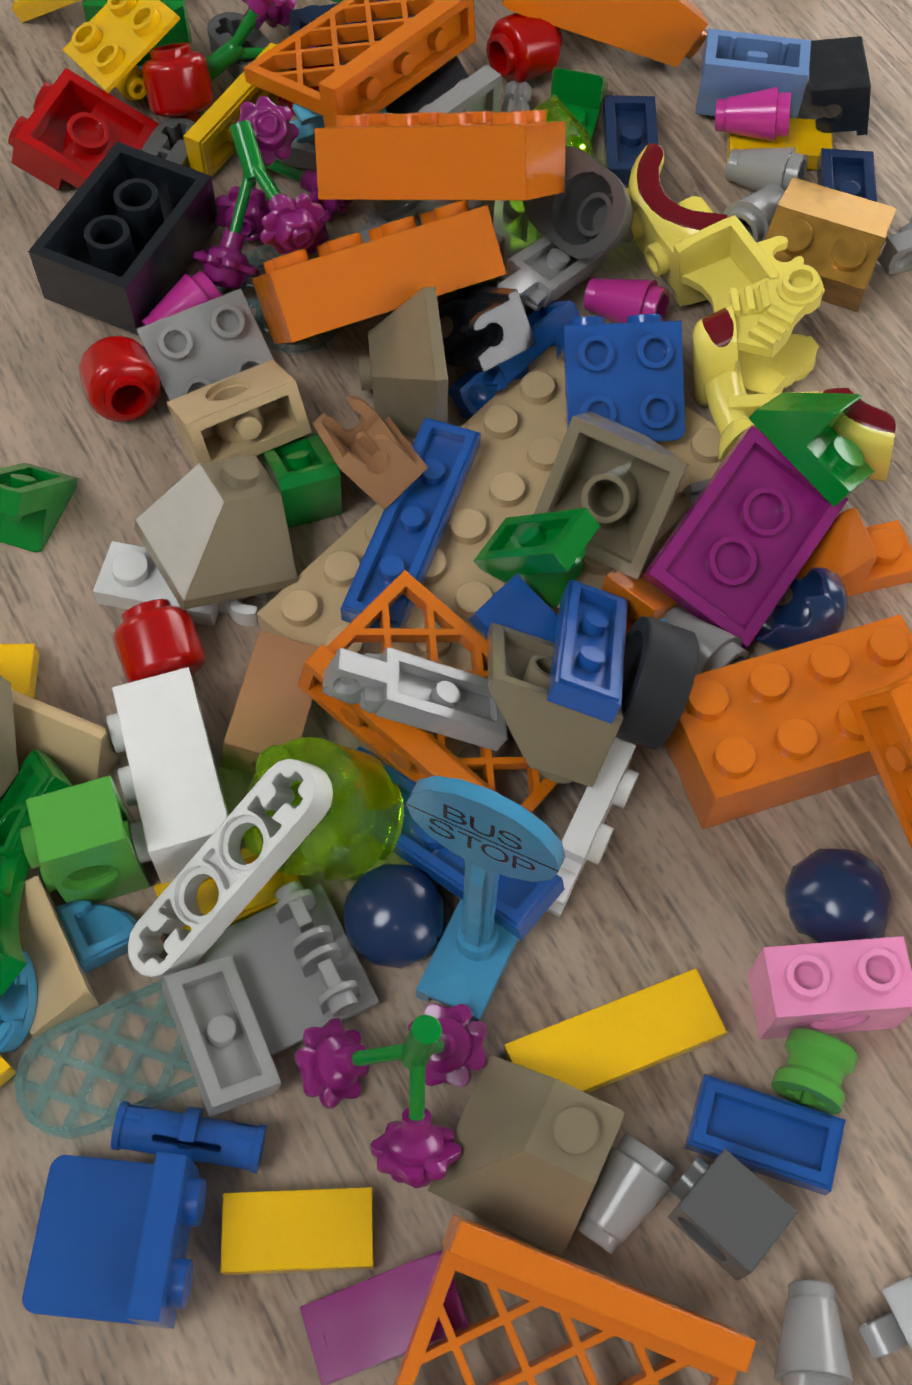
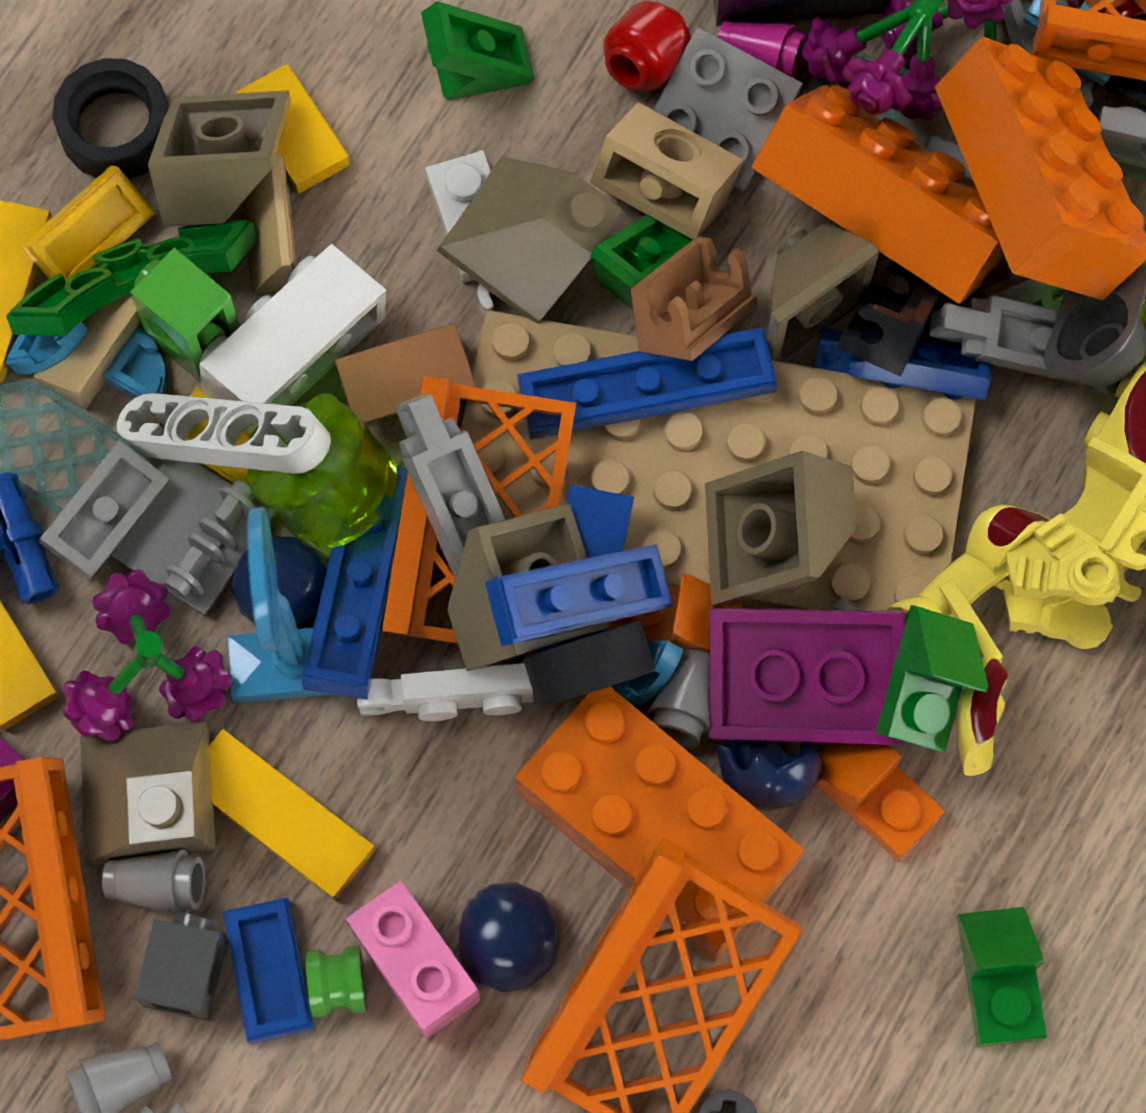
camera: 60 degrees right, 10 degrees up
red head [113,599,206,683] -> none
green slope [473,507,600,607] -> none
blue bracket [556,314,685,442] -> none
dark pink cone [584,277,669,323] -> none

